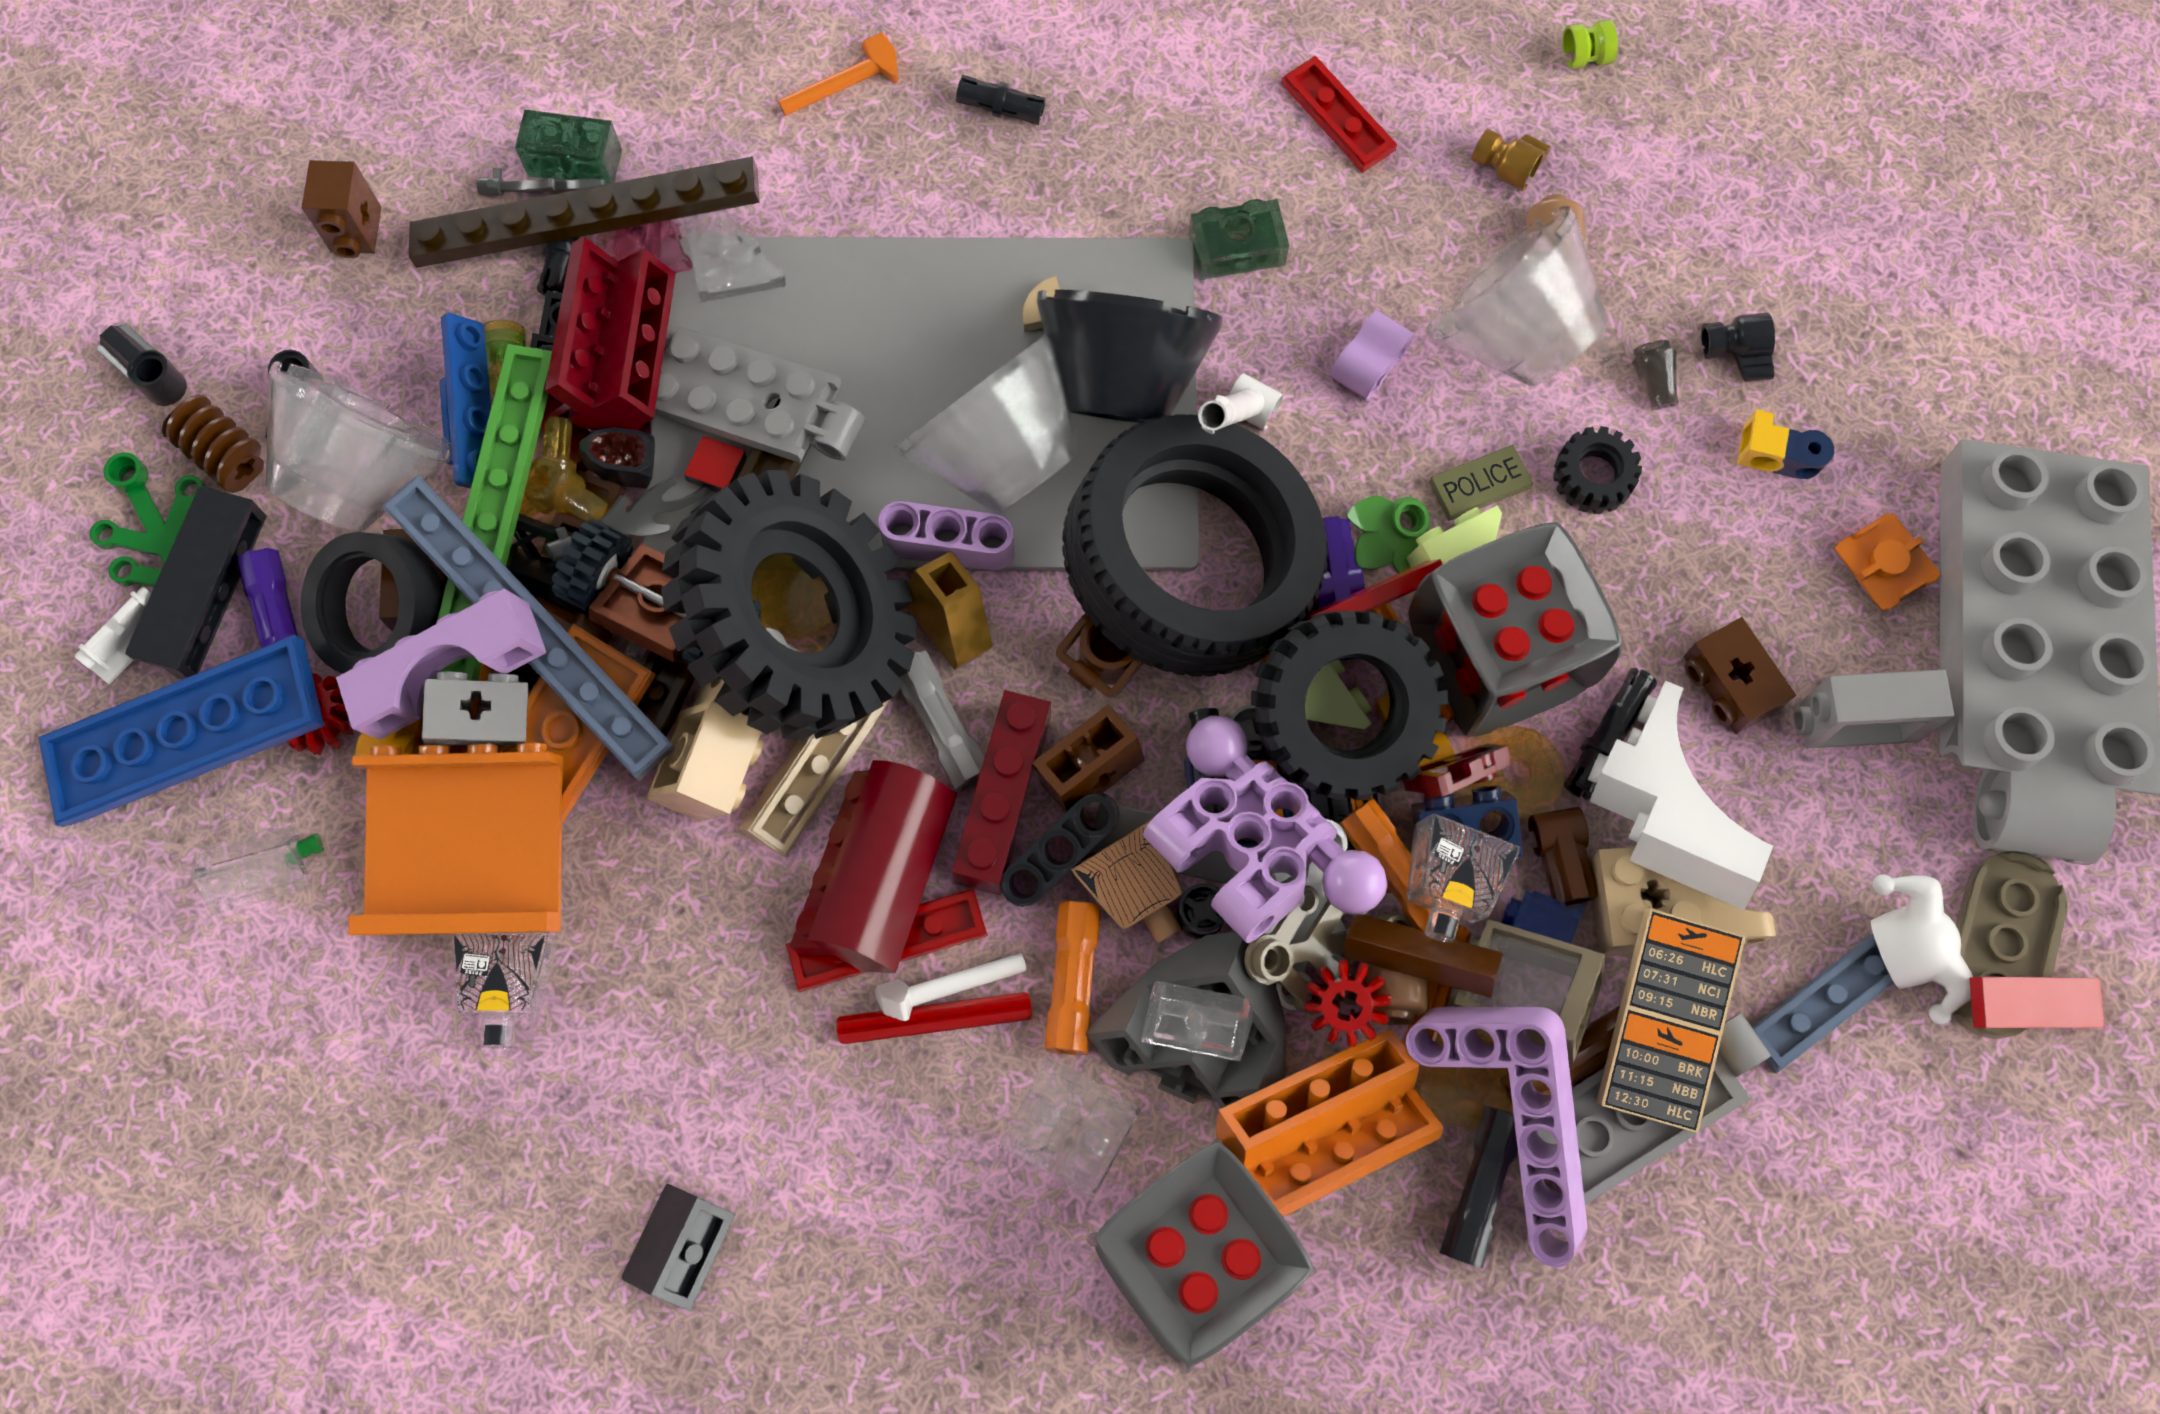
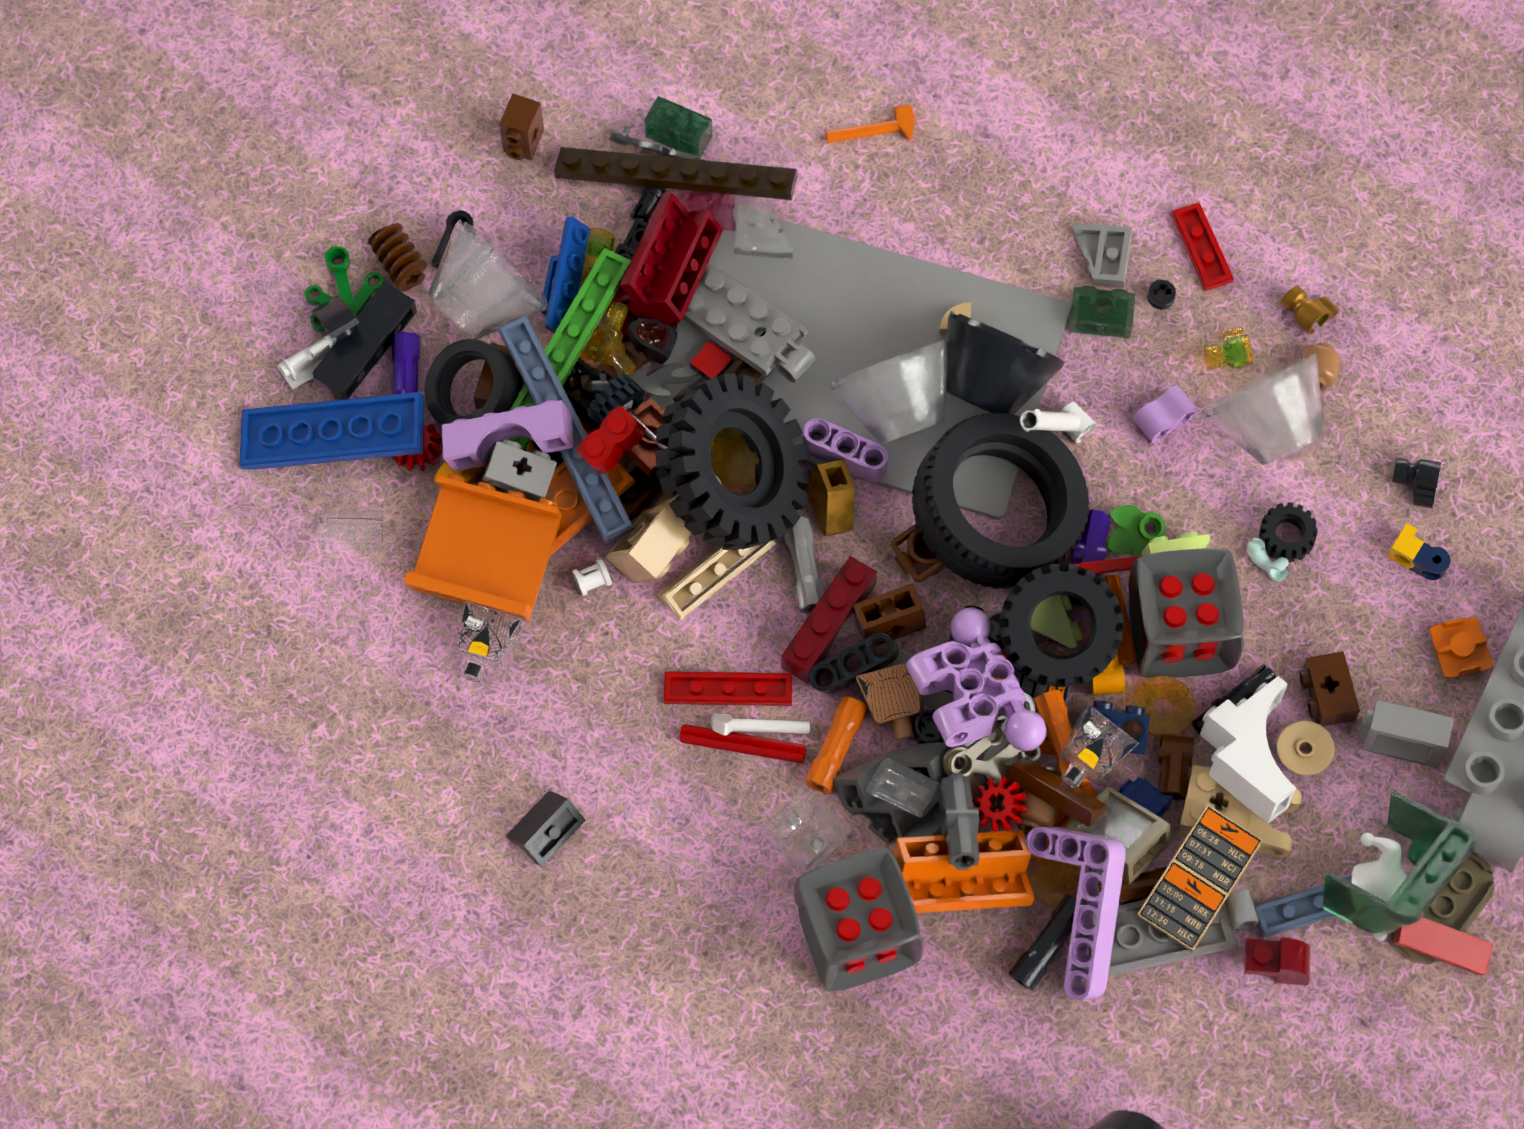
camera: 20 degrees right, 5 degrees down
black piece [96,323,187,406] -> none
green piece [287,833,325,861] -> none
dark red brick [789,760,957,973] -> none
black pin [956,74,1046,126] -> none
dark red wing [1402,744,1512,799] -> none
olive tile [1429,445,1533,521] -> none
lime wheel [1562,19,1618,70] -> none
clear smoke cone [1631,340,1679,410] -> none
none -> black slope [312,295,359,339]
none -> white bush [572,559,612,597]
none -> red brick [577,406,646,474]
none -> dark grey piece [940,773,980,870]
none -> light grey wing [1073,223,1132,287]
none -> black bush [1147,280,1176,310]
none -> clear yellow piece [1204,326,1253,370]
none -> dark red brick [1244,937,1311,986]
none -> light aqua arm [1247,538,1289,582]
none -> tan piece [1277,721,1335,775]
none -> clear green windscreen [1322,791,1475,933]

